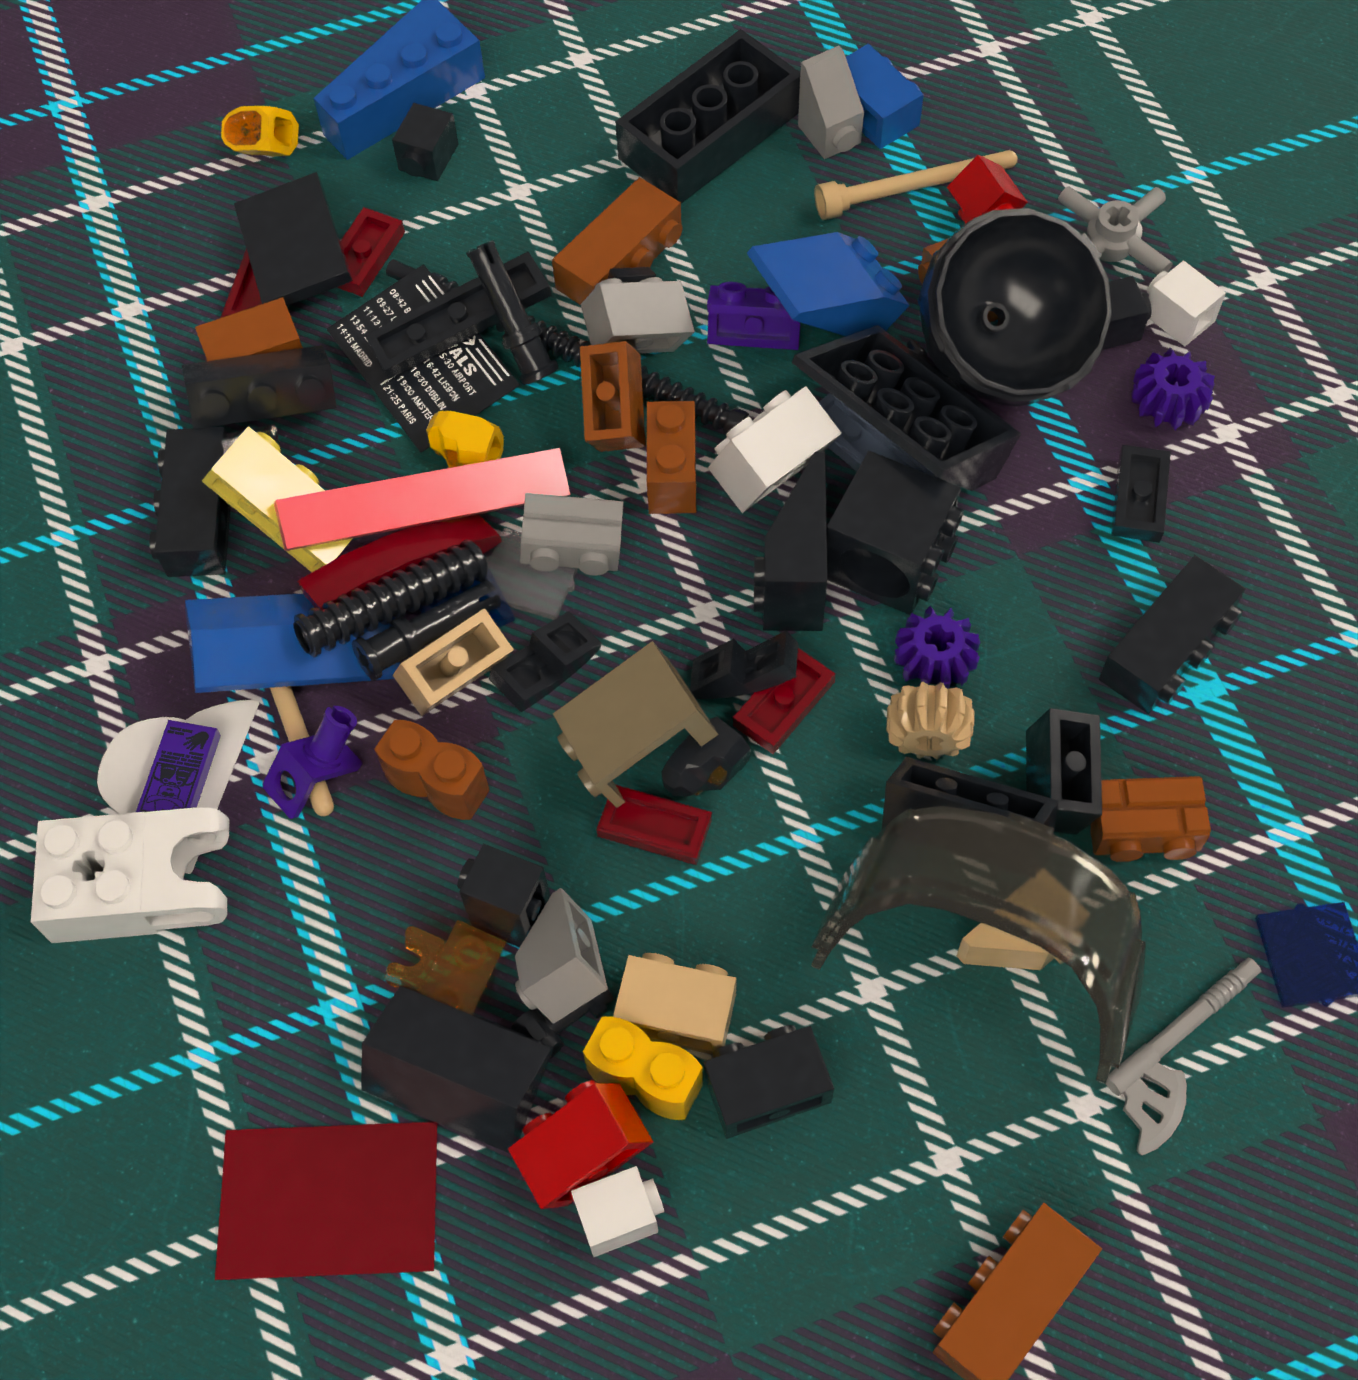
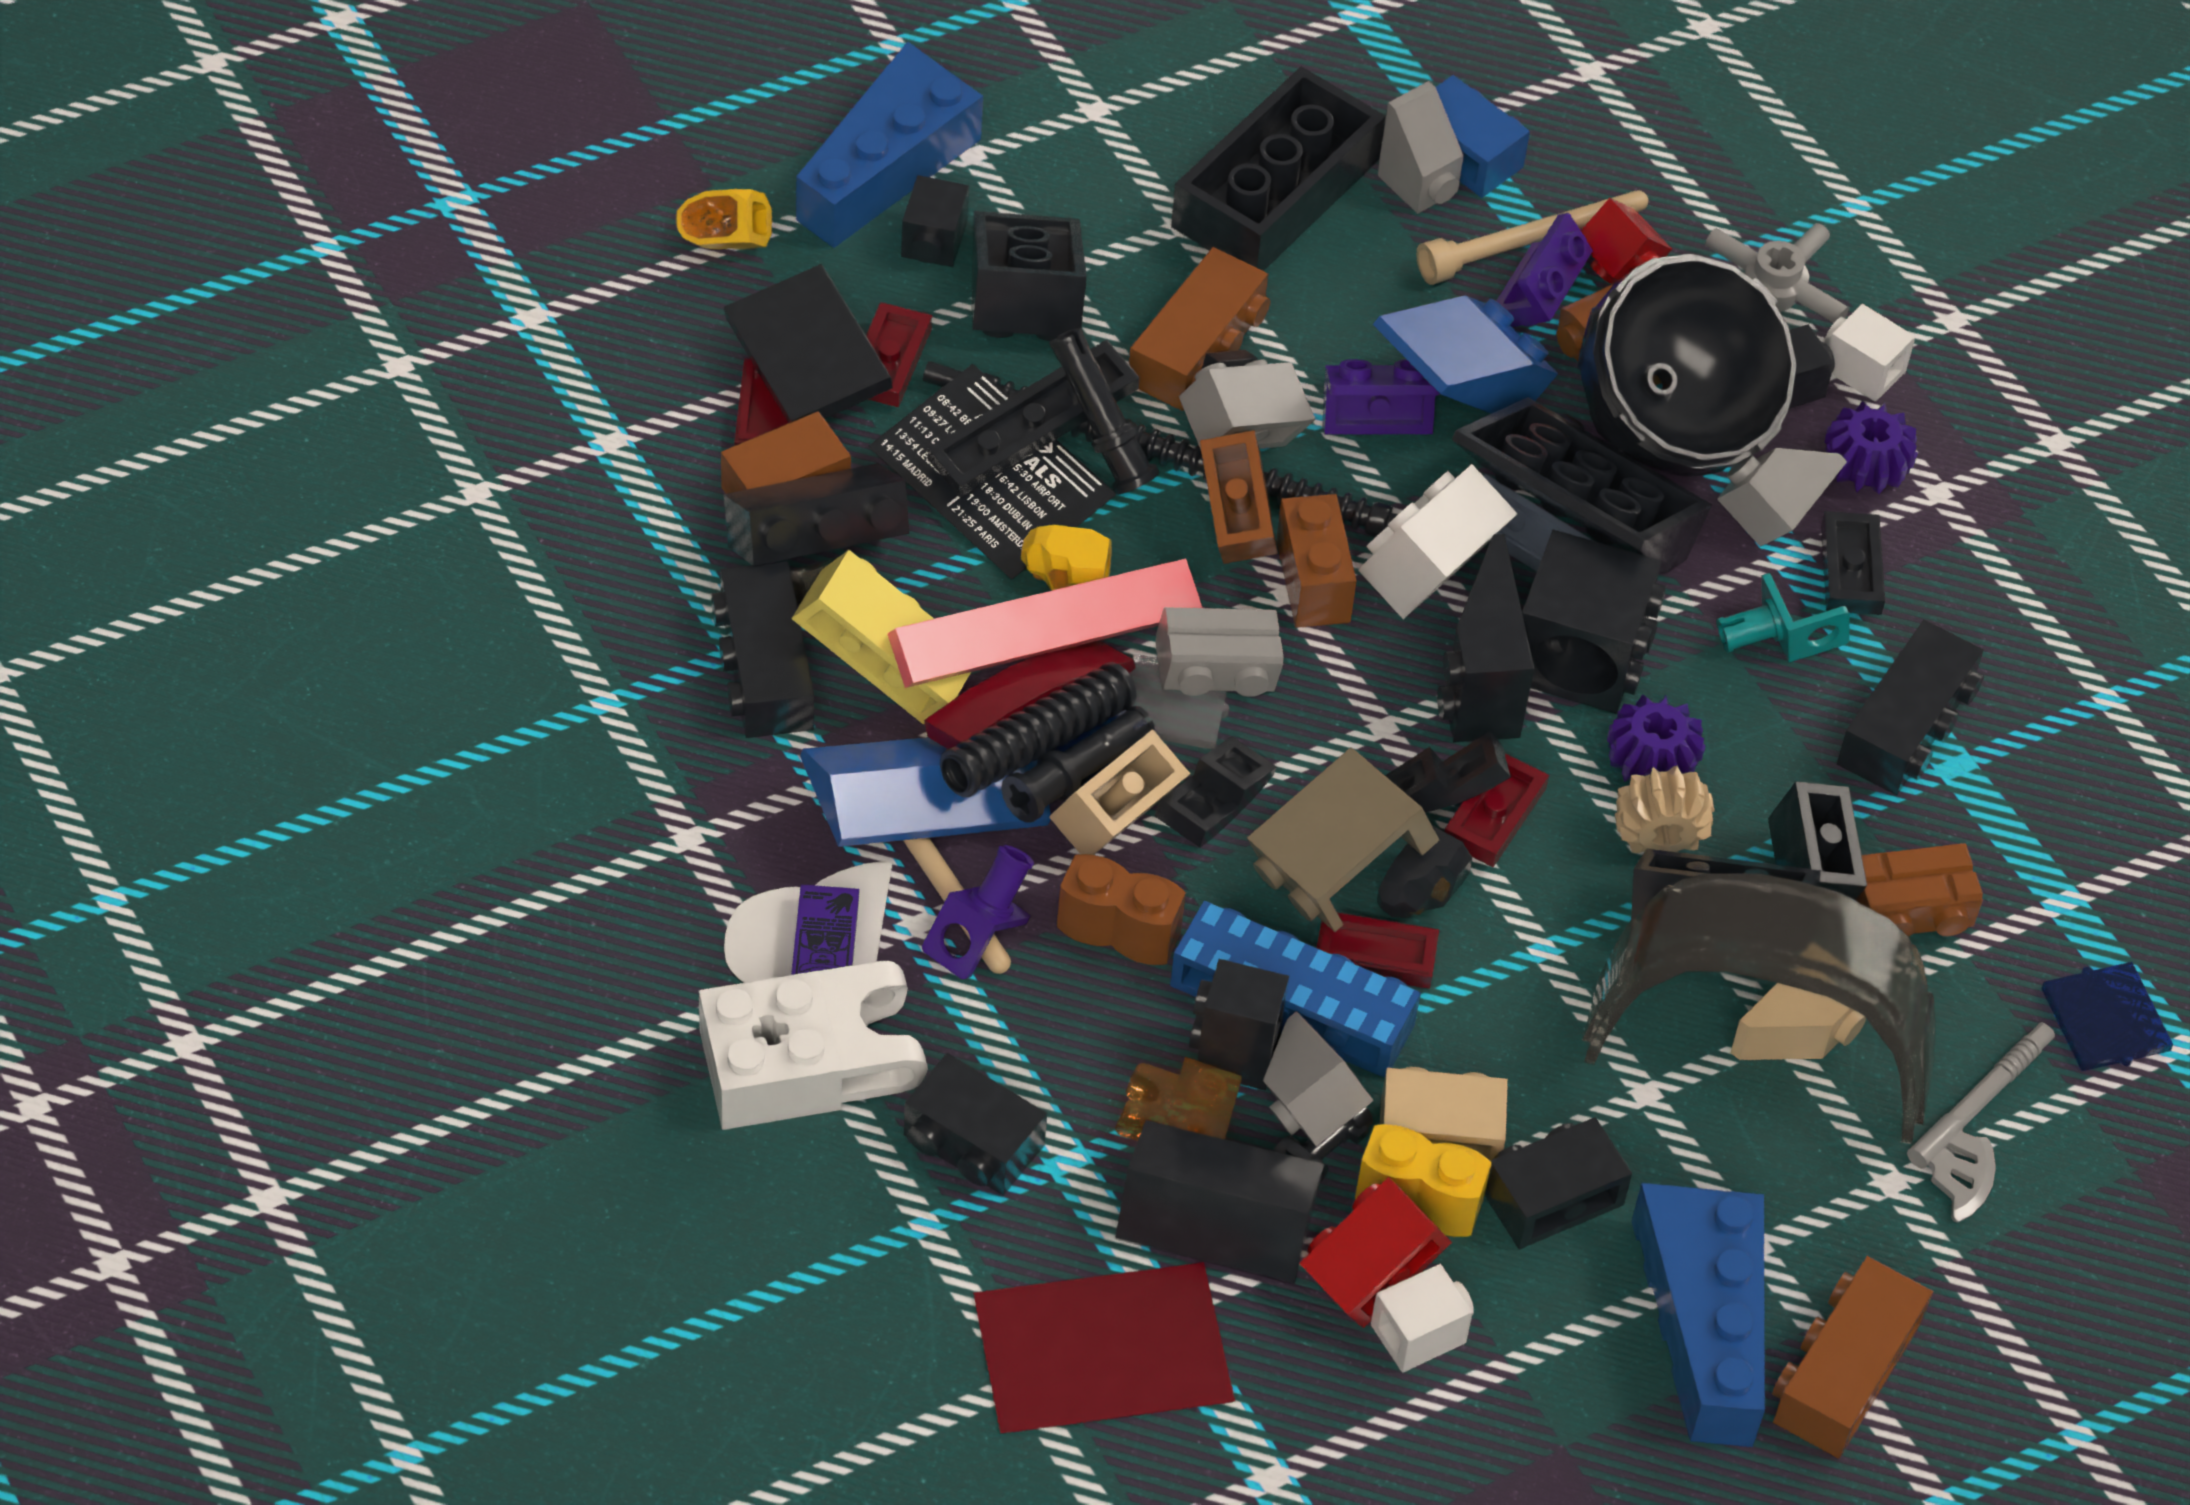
camera: 15 degrees left, 10 degrees down
none -> black brick [904,1053,1047,1196]
none -> black slope [971,211,1087,341]
none -> blue brick [1170,901,1421,1078]
none -> dark purple bracket [1496,213,1593,327]
none -> blue wedge [1631,1183,1765,1447]
none -> teal bracket [1716,573,1850,663]
none -> light grey slope [1717,448,1847,547]

